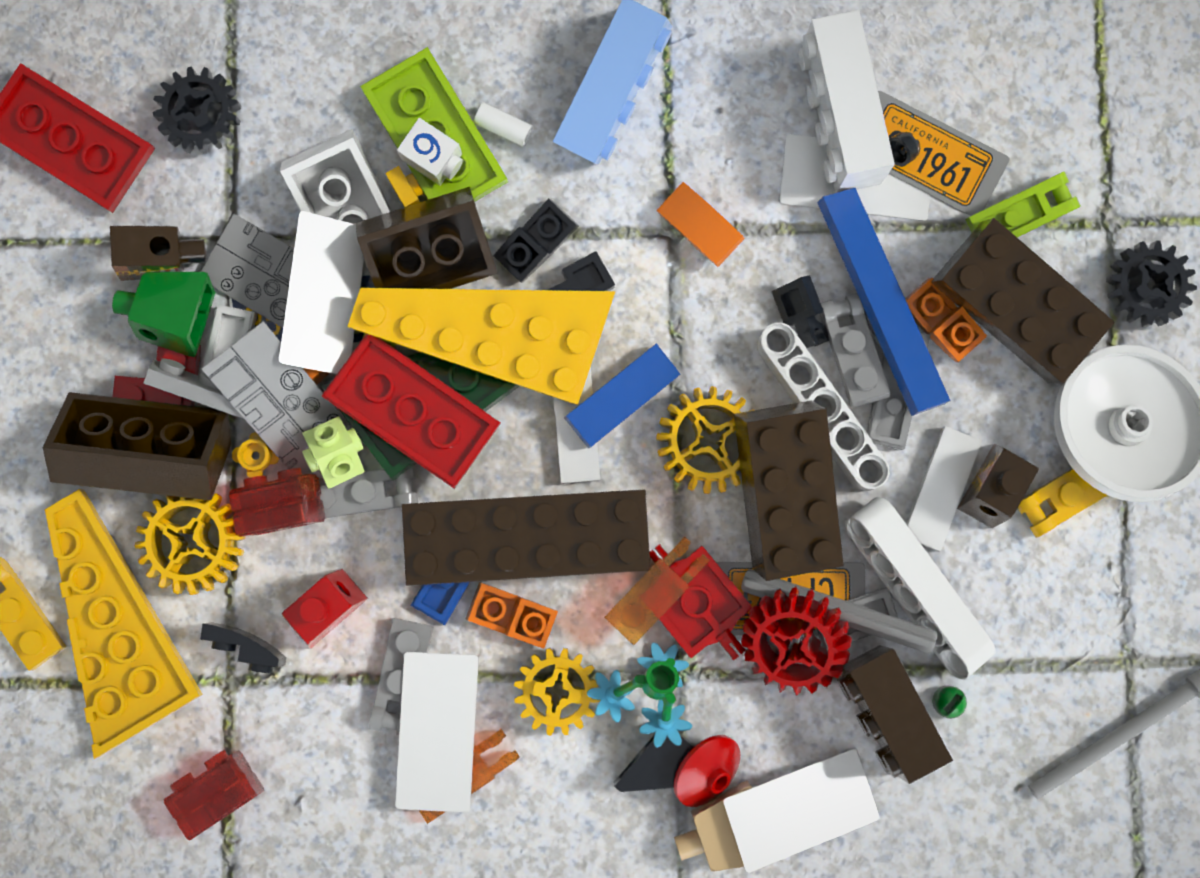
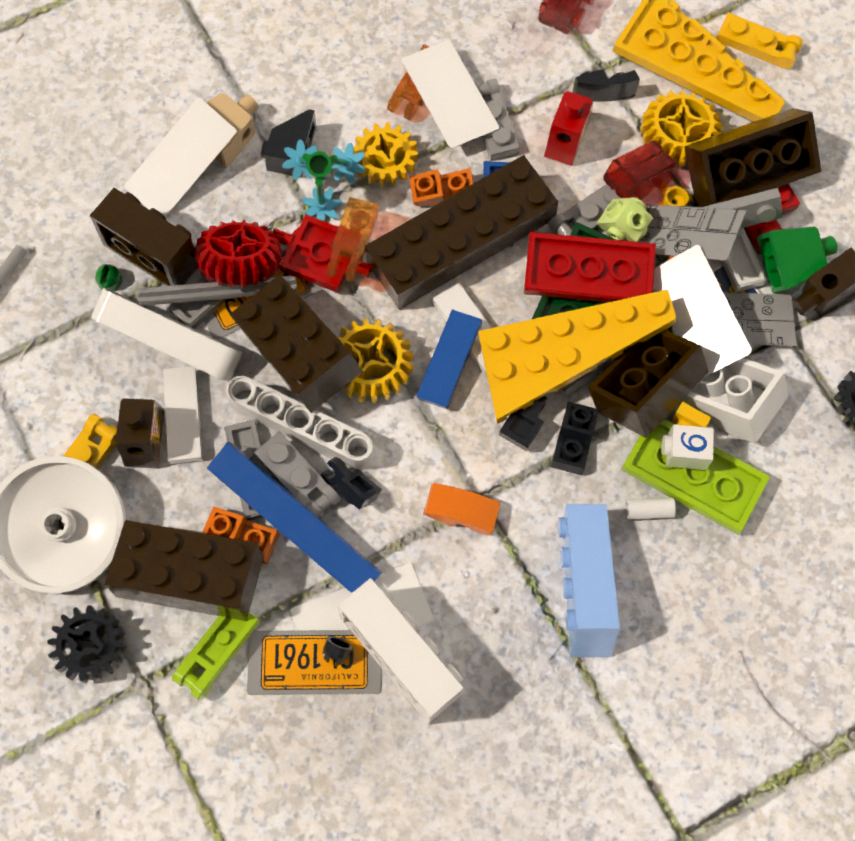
camera: 150 degrees right, 15 degrees down
red dish [674,735,741,807] -> none

